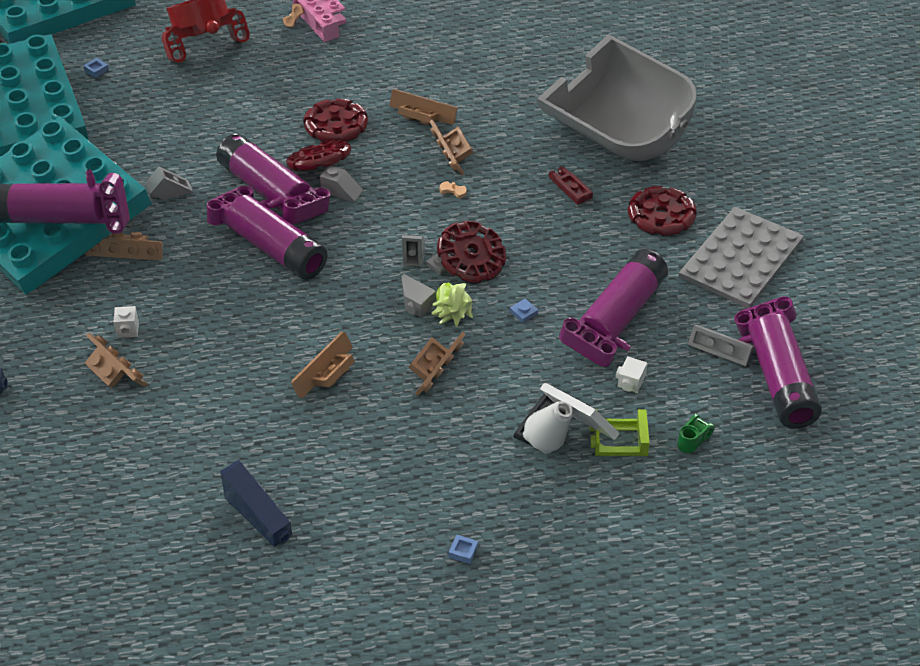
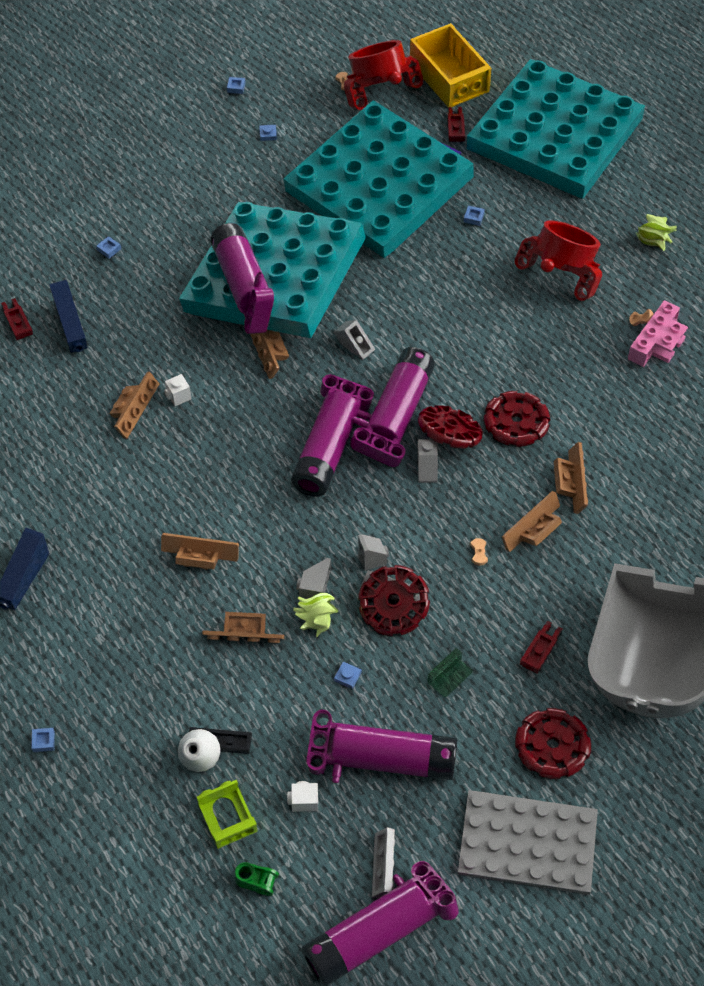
camera: 65 degrees right, 10 degrees up
white tile [540,383,619,440] -> none
none -> clear green panel [427,648,473,697]

